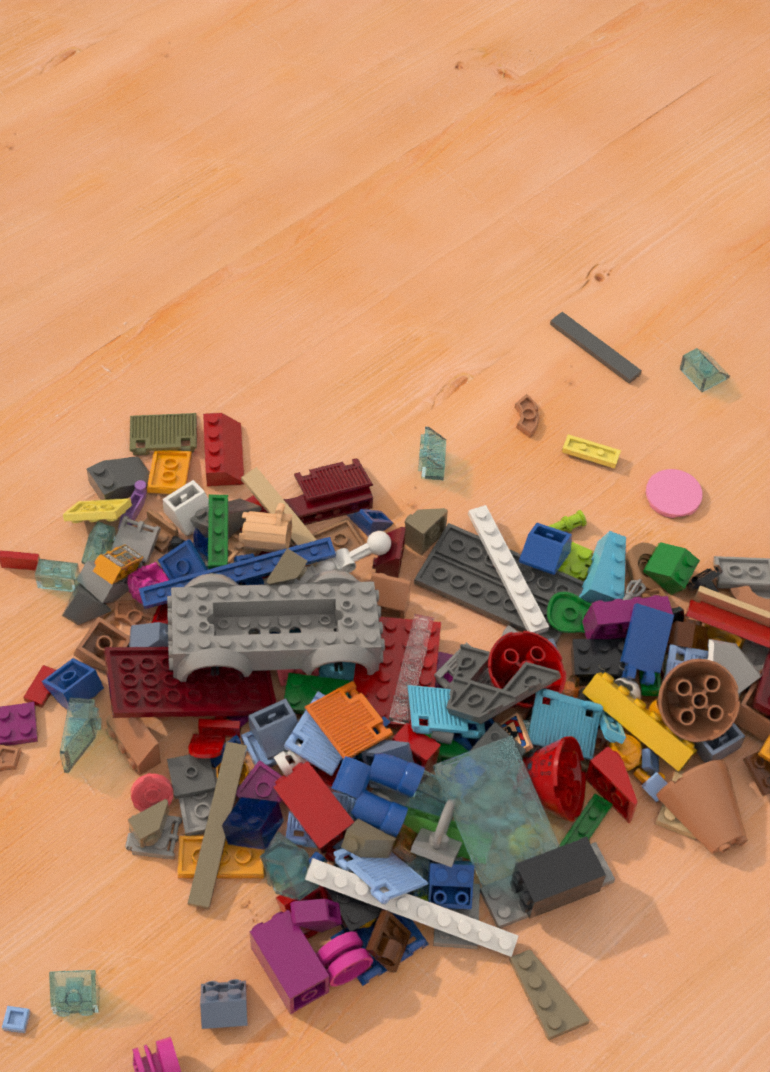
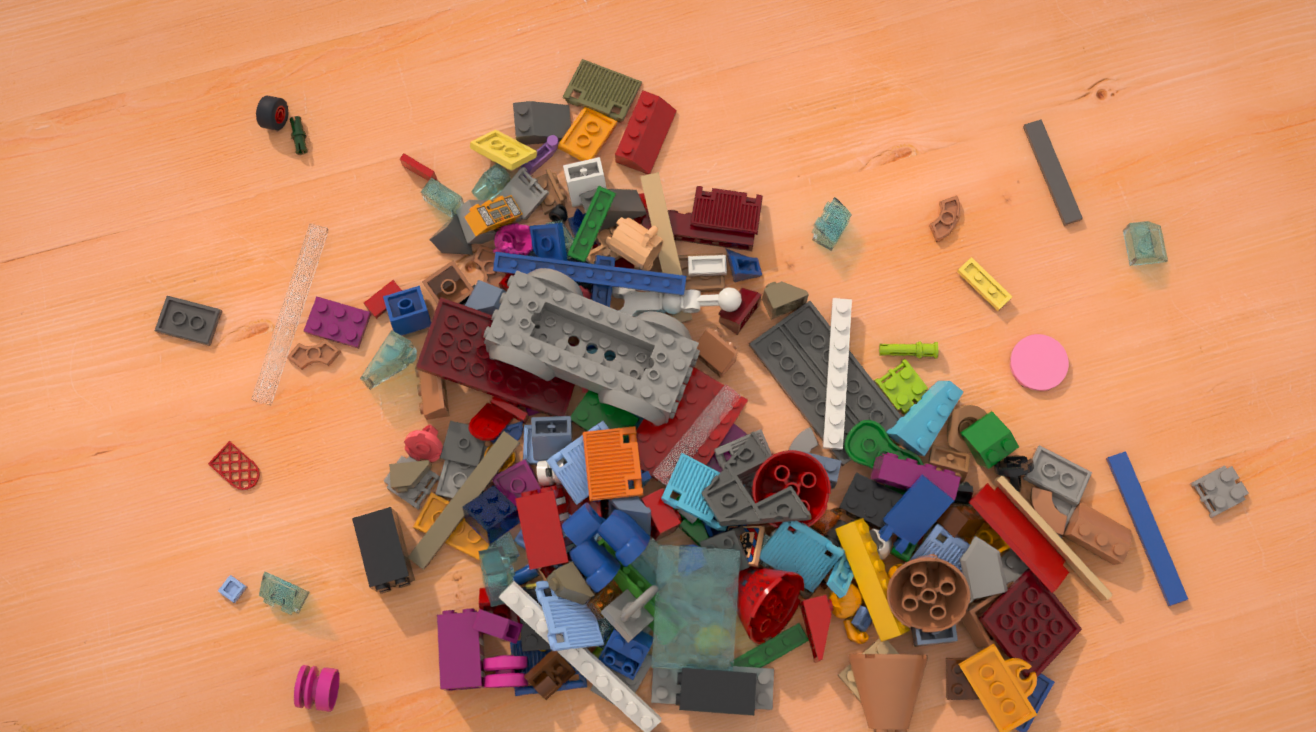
camera: 30 degrees right, 20 degrees up
sand blue slope [200,979,248,1029] -> none
dark tan slope [264,548,308,585] -> none
blue slope [519,523,572,575] -> none
light grey piece [623,579,646,600] -> none
light blue tile [641,772,668,802] -> none
none -> black brick [352,507,415,594]
none -> white tile [688,255,727,276]

